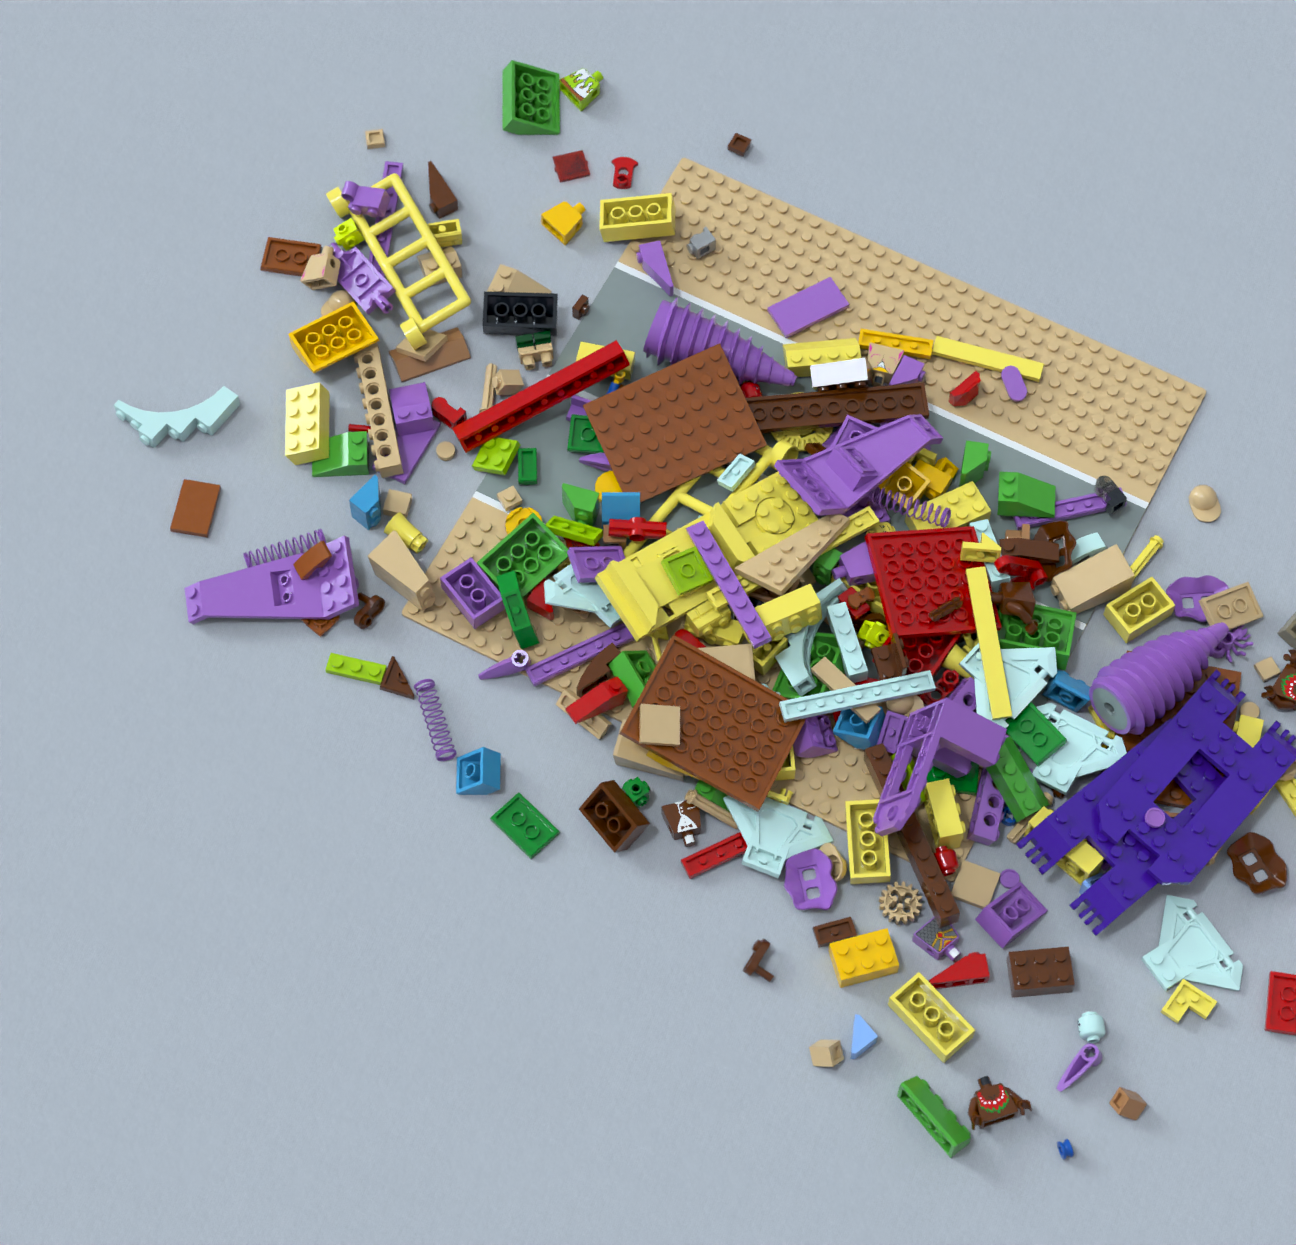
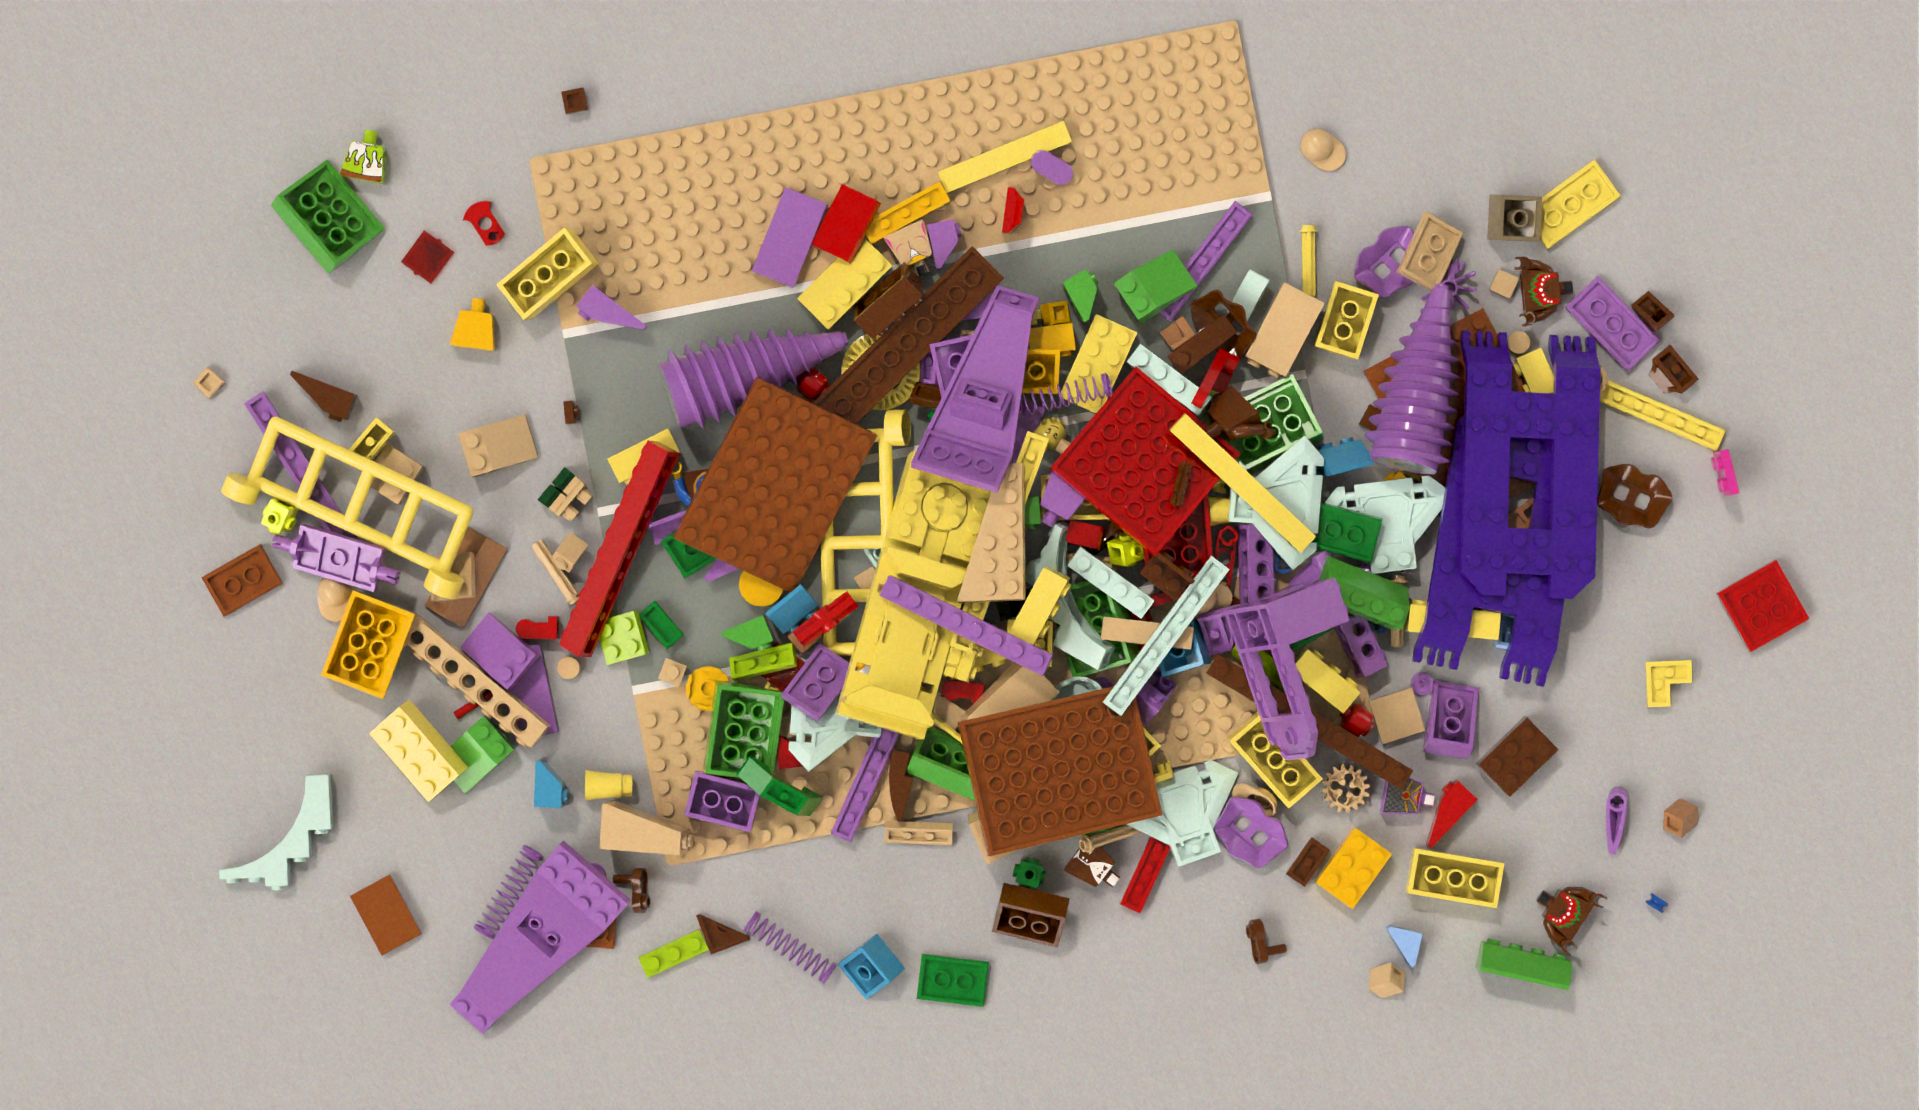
camera: 35 degrees left, 25 degrees up
dark orange slope [293,541,332,580] -> none
tan torso [300,246,341,290] -> none
medium lavender hinge [341,181,391,217] -> none
tan piece [383,489,412,519] -> none
medium lavender piece [478,650,531,680] -> none
black slope [483,291,558,336] -> none
red slope [565,676,628,724] -> none
tan tile [639,704,680,747] -> none
lime plate [661,546,713,596] -> none
light grey brick [686,227,716,259] -> none
light aqua plate [717,454,756,492] -> none
dark orange piece [847,587,875,610] -> none
light yellow slope [960,533,1001,563] -> none
light aqua head [1077,1012,1105,1043] -> none
leg [1094,476,1127,515] -> none
light aqua plate [1141,895,1243,991] -> none
medium lavender piece [1145,808,1165,828] -> none
none -> red tile [812,184,881,264]

